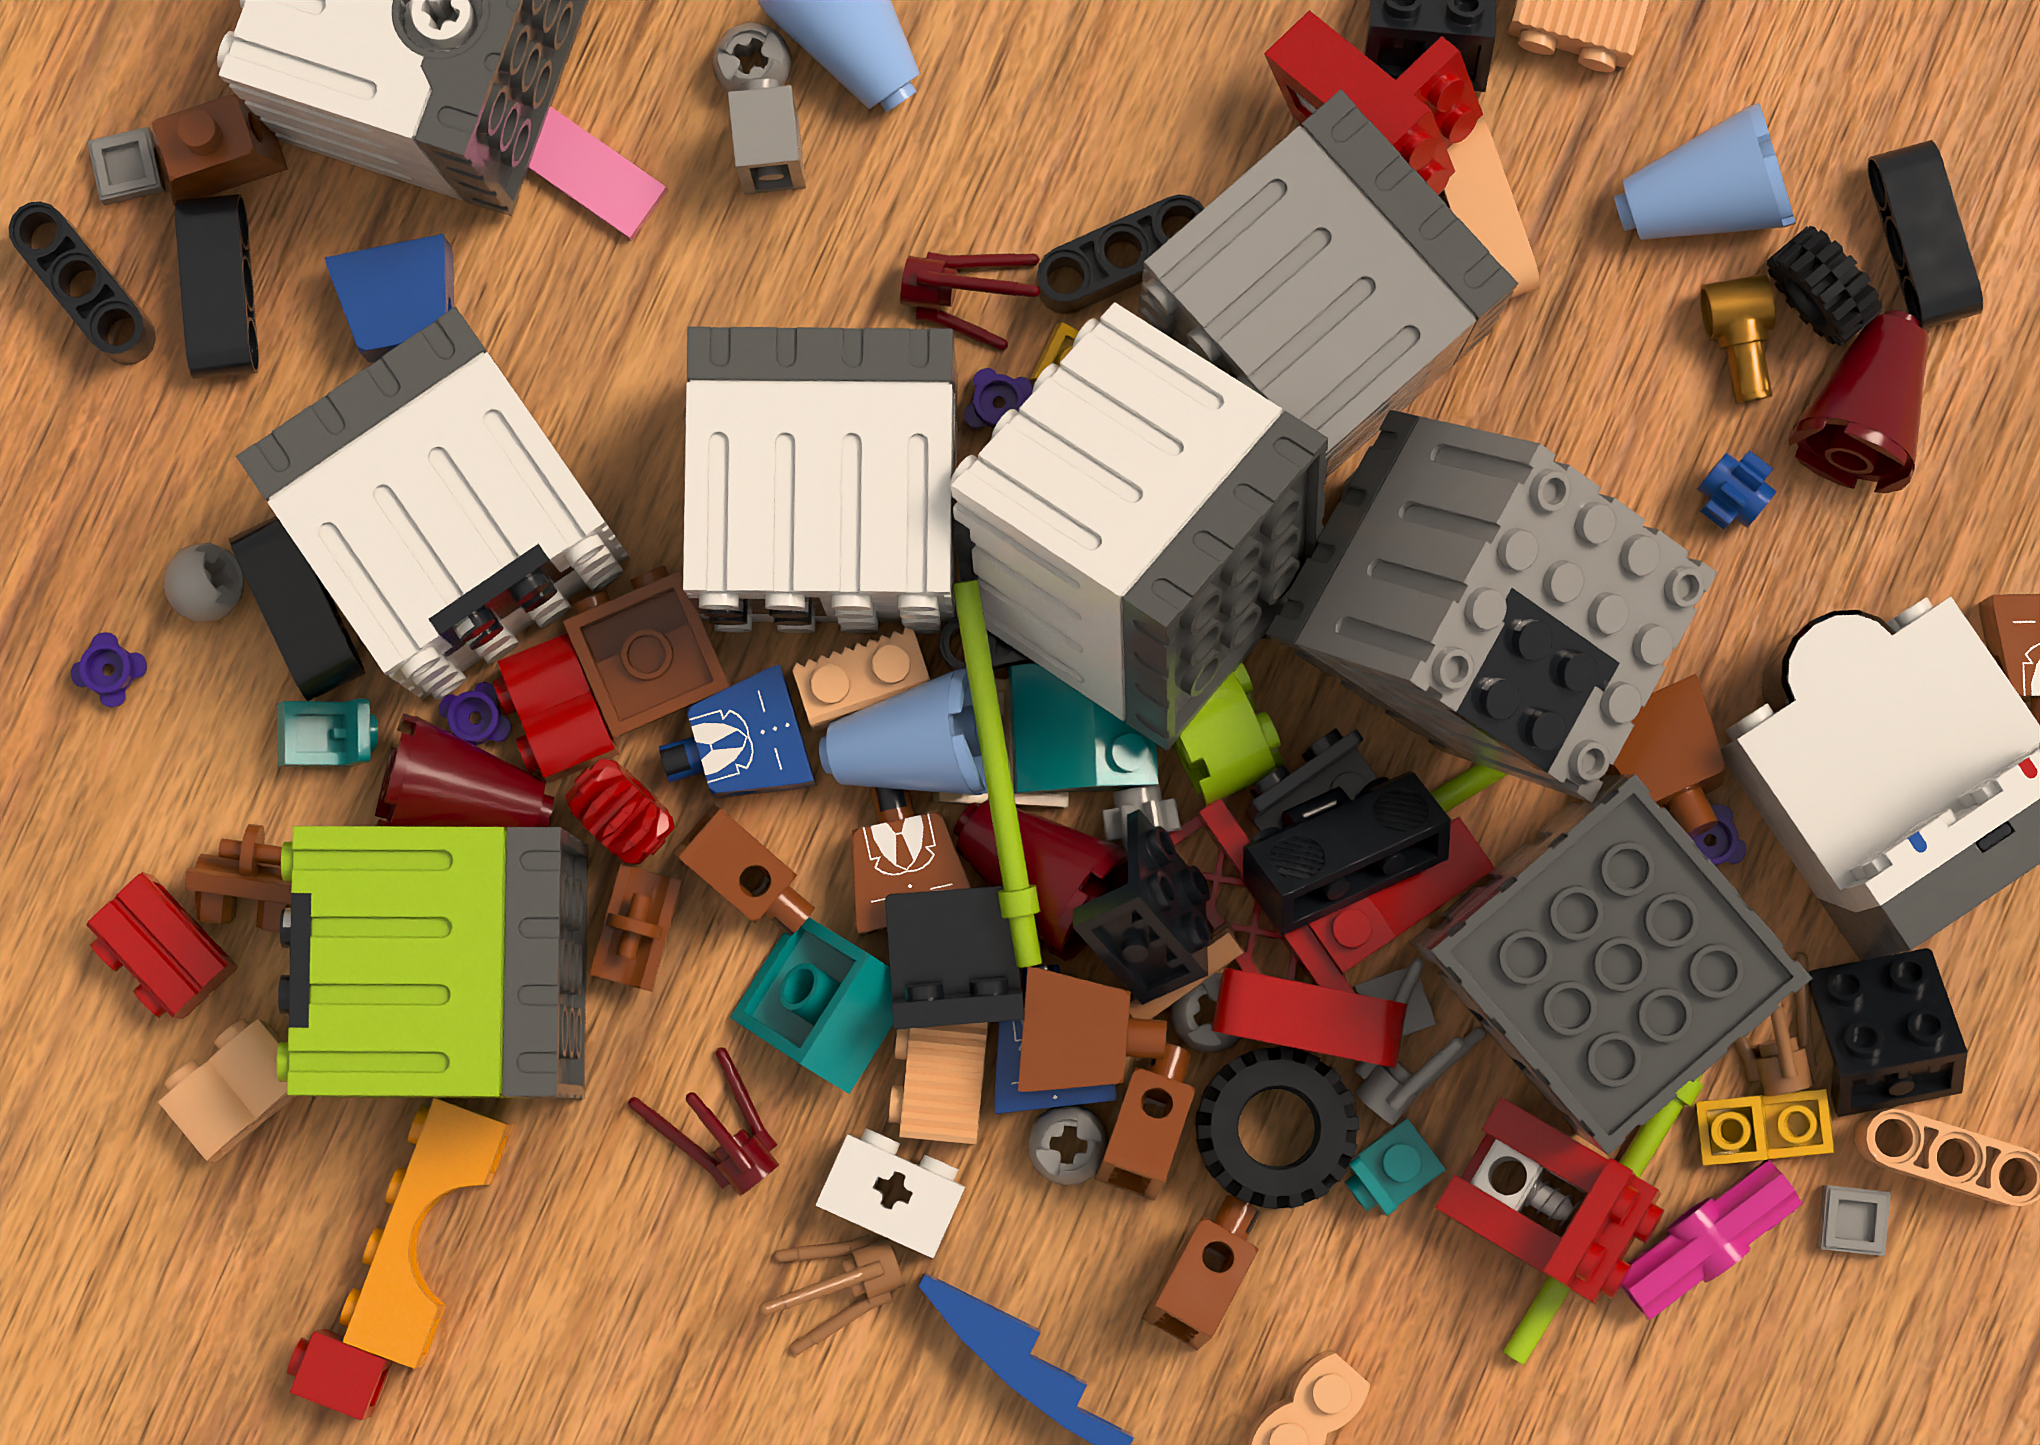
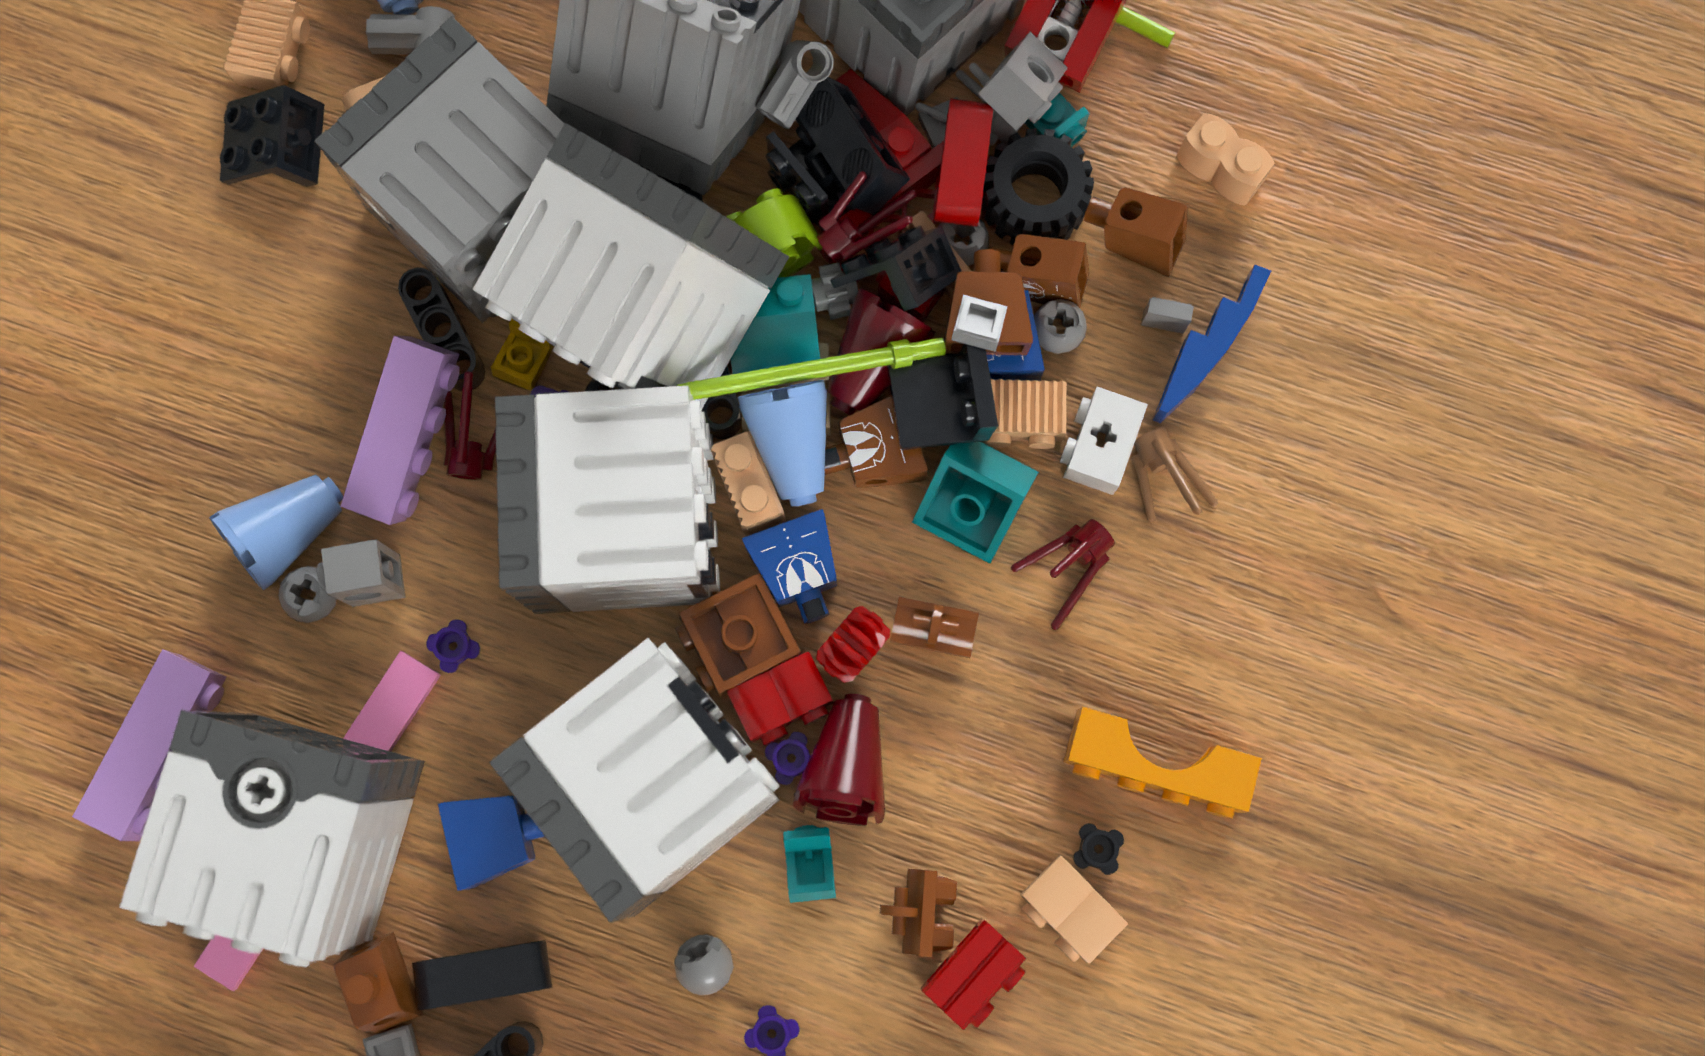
camera: 95 degrees left, 5 degrees down
black beam [229,516,366,701] -> none
lime piece [277,826,588,1099] -> none
red brick [287,1329,393,1421] -> none
dark orange torso [673,804,815,936] -> none
red brick [1264,10,1483,195] -> none
none -> lavender brick [340,336,459,525]
none -> light grey piece [366,6,455,55]
none -> dark purple plate [426,620,480,673]
none -> light grey piece [755,40,834,129]
none -> dark red plant [817,171,917,263]
none -> tile [951,295,1008,352]
none -> light grey brick [978,32,1067,130]
none -> black plate [1073,823,1124,875]
none -> light grey tile [1141,297,1194,334]

